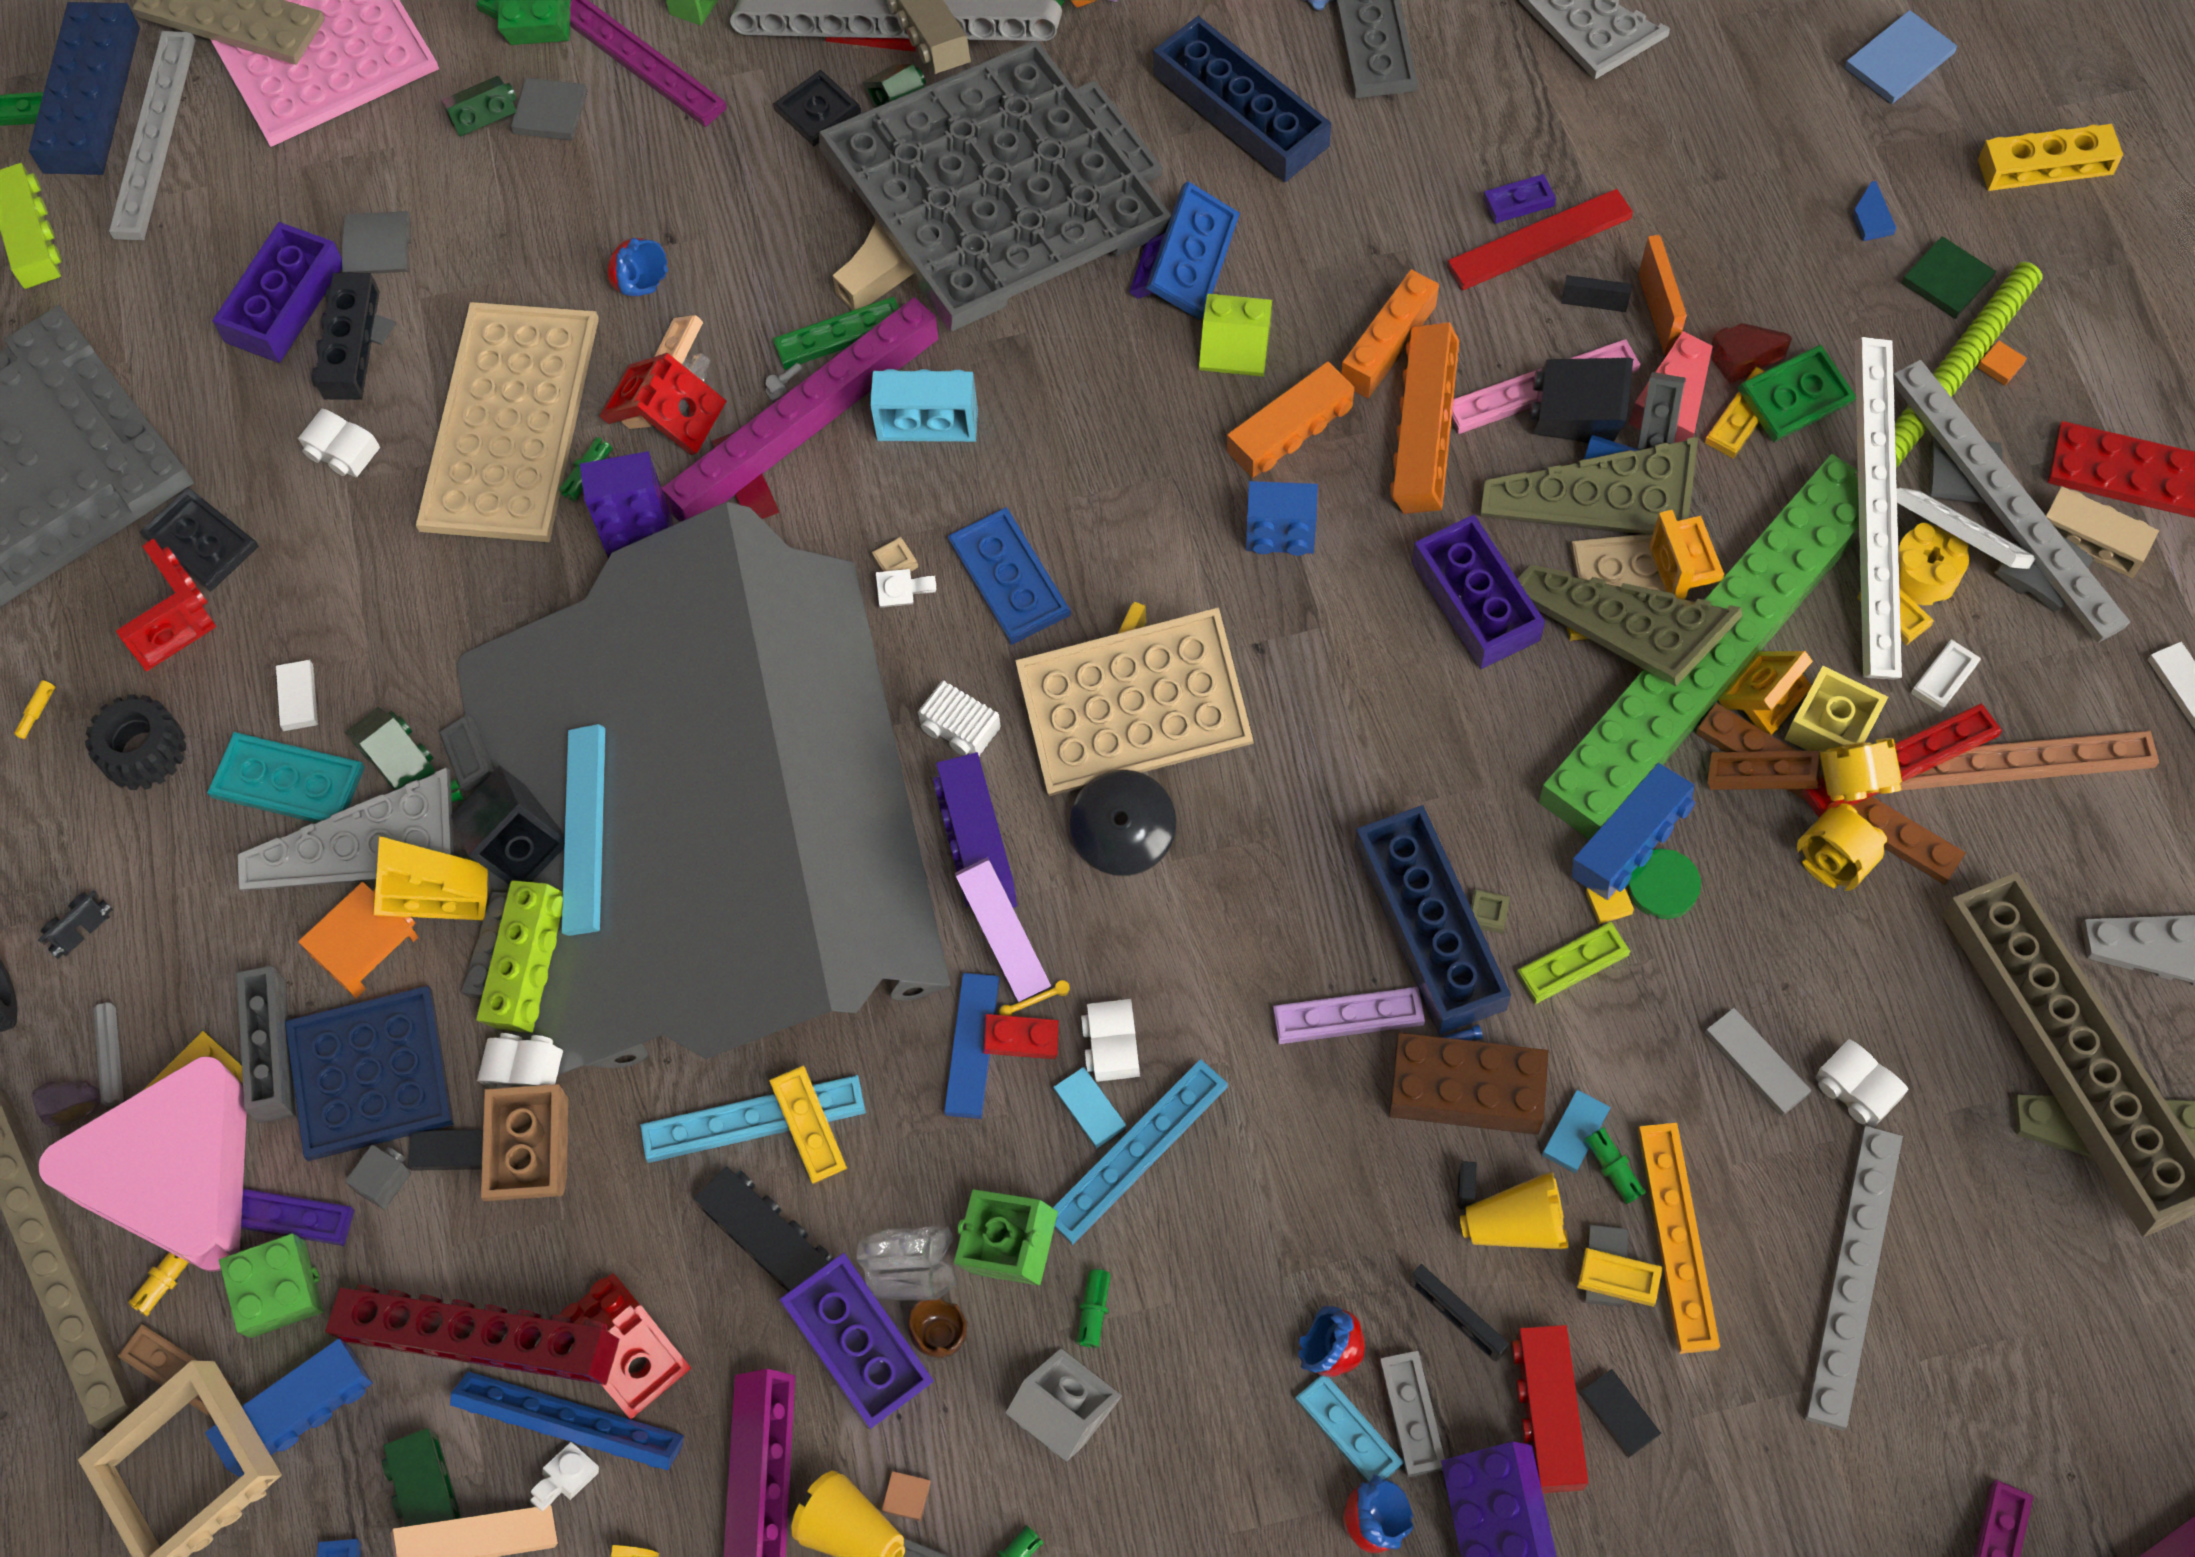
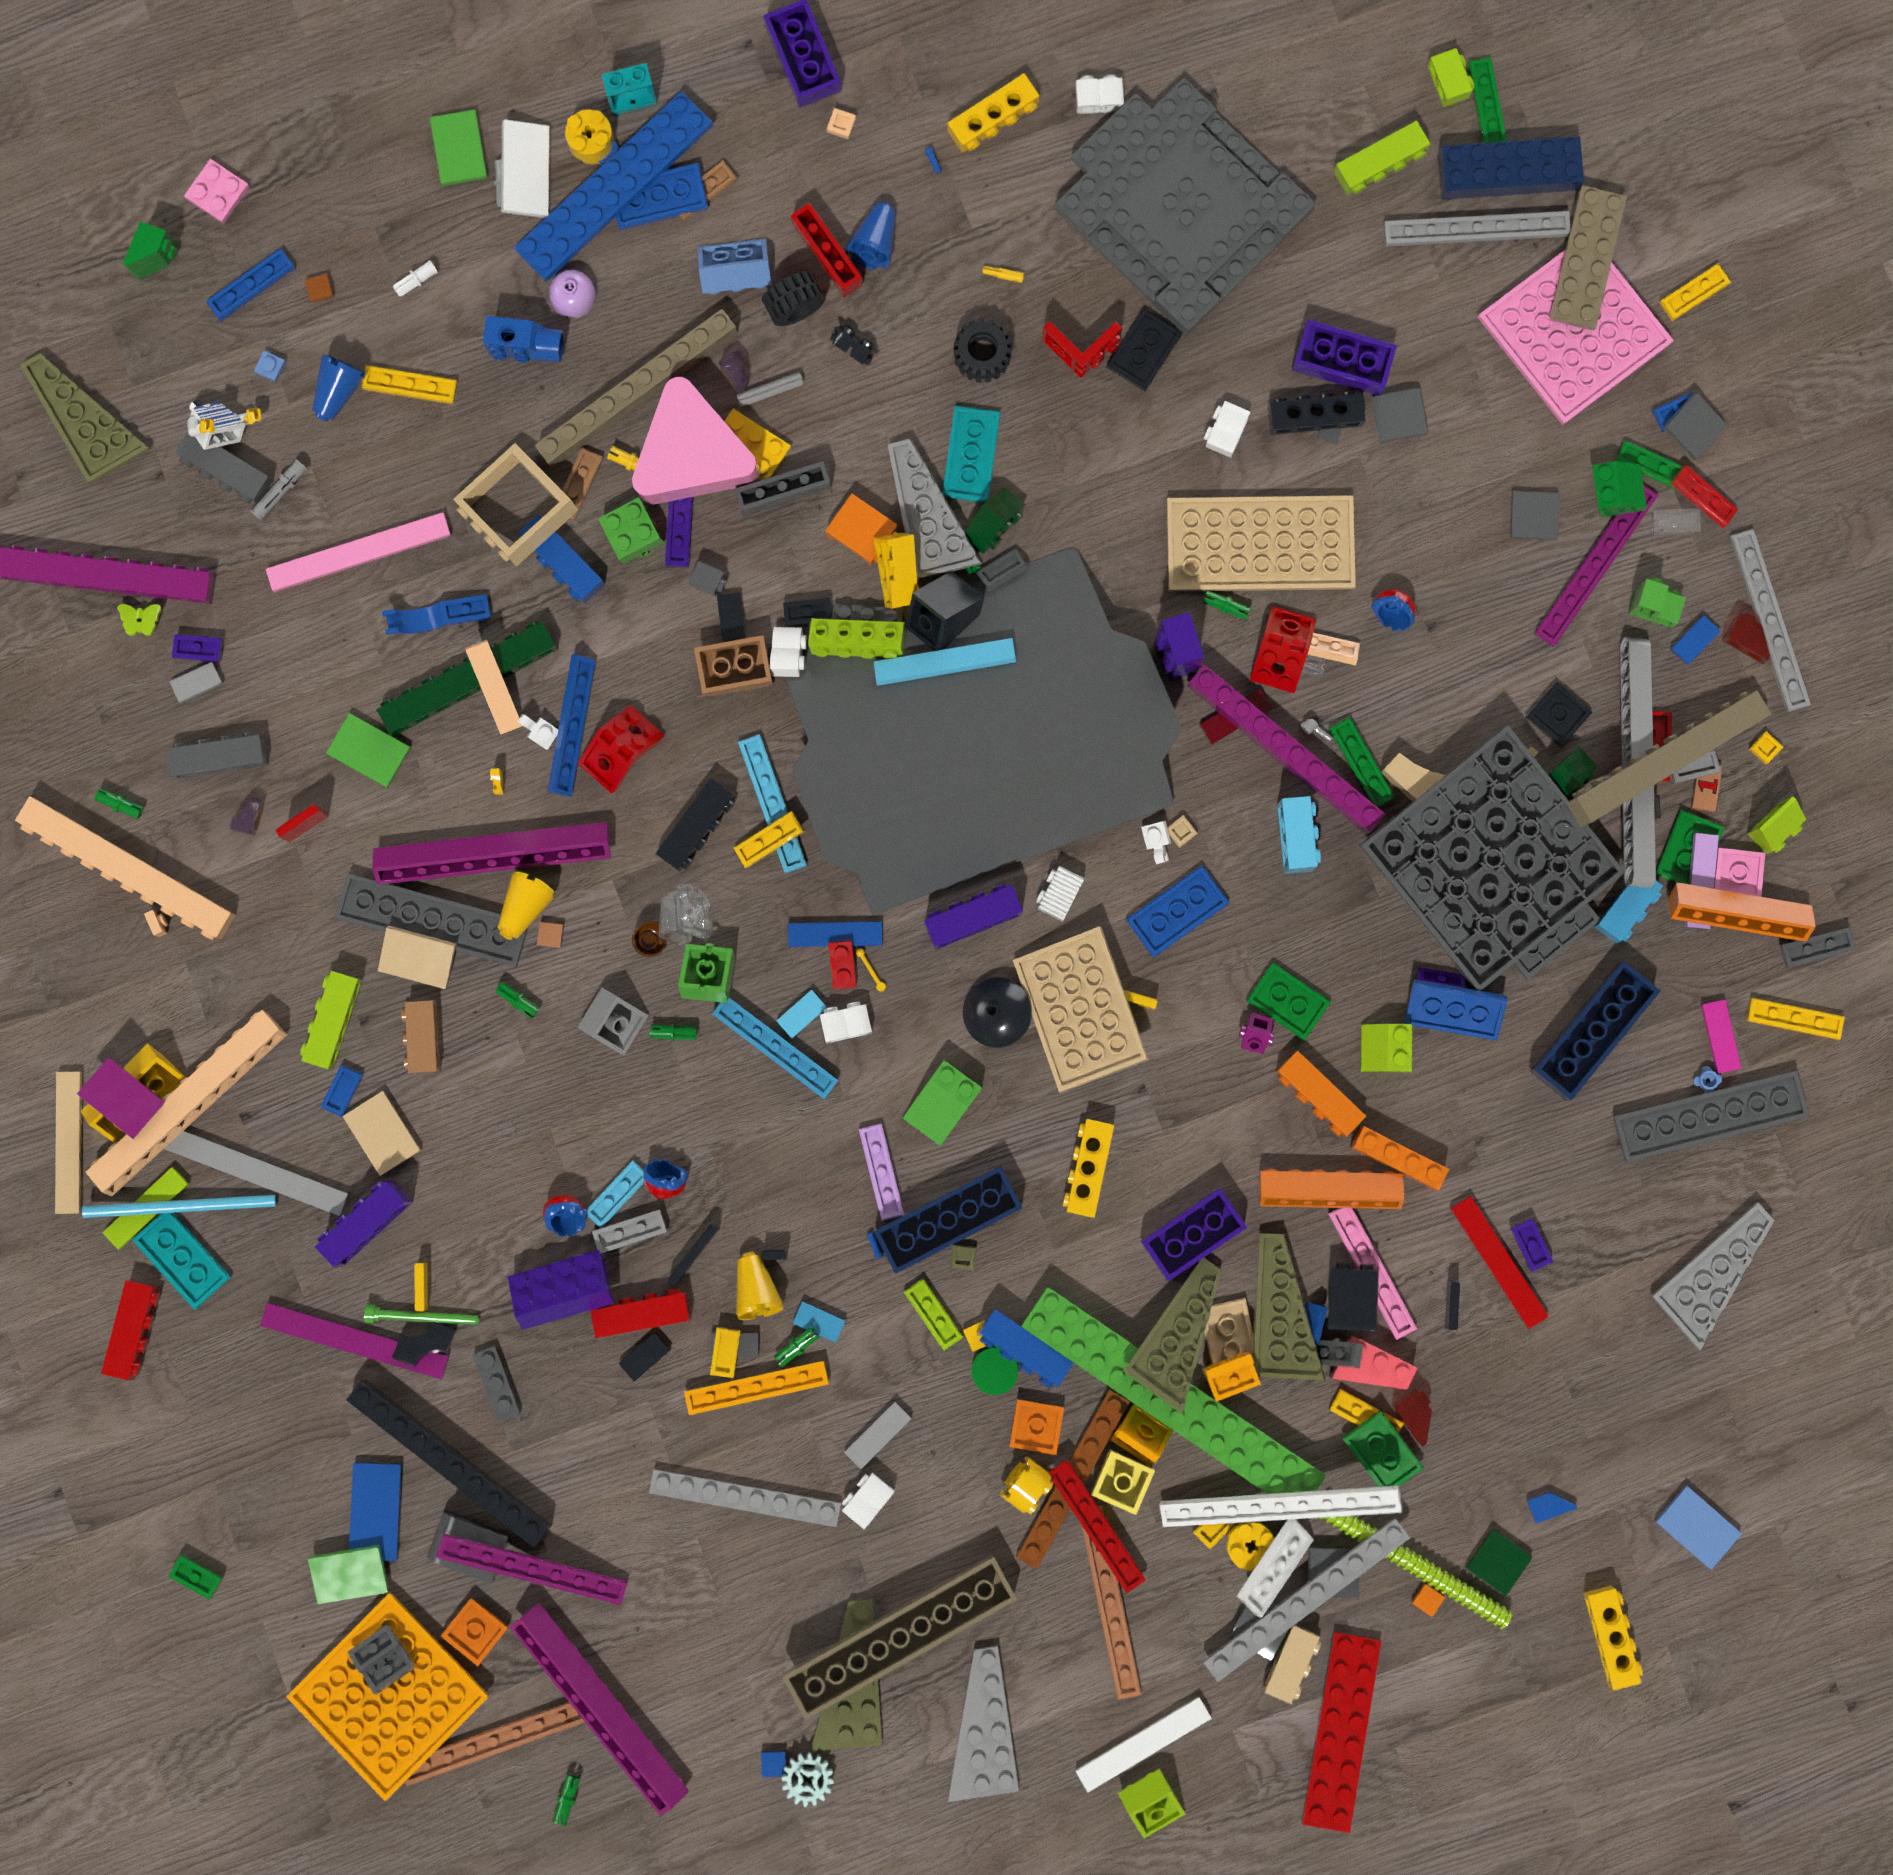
camera: 80 degrees right, 20 degrees up
white tile [276,660,318,731] -> none
dark blue plate [285,986,454,1161] -> none
dark red brick [325,1284,620,1385] -> none
dark green brick [441,76,517,137] -> none
dark purple brick [777,1253,934,1429] -> none
lavender tile [955,857,1051,1002] -> none
blue brick [1246,481,1318,556] -> none
reddish brown brick [1389,1033,1549,1135] -> none
orange tile [1638,235,1687,355] -> none
dark orange plate [1708,751,1821,790] -> none
yellow brick [1819,738,1902,801] -> none
white tile [1911,639,1981,713] -> none
none -> black plate [783,598,832,627]
none -> bright green slope [903,1060,982,1146]
none -> orange plate [1009,1399,1064,1455]
none -> yellow brick [1063,1119,1114,1218]
none -> magenta brick [1239,1013,1274,1054]
none -> green tile [1246,962,1331,1041]
none -> dark azure brick [1594,880,1663,944]

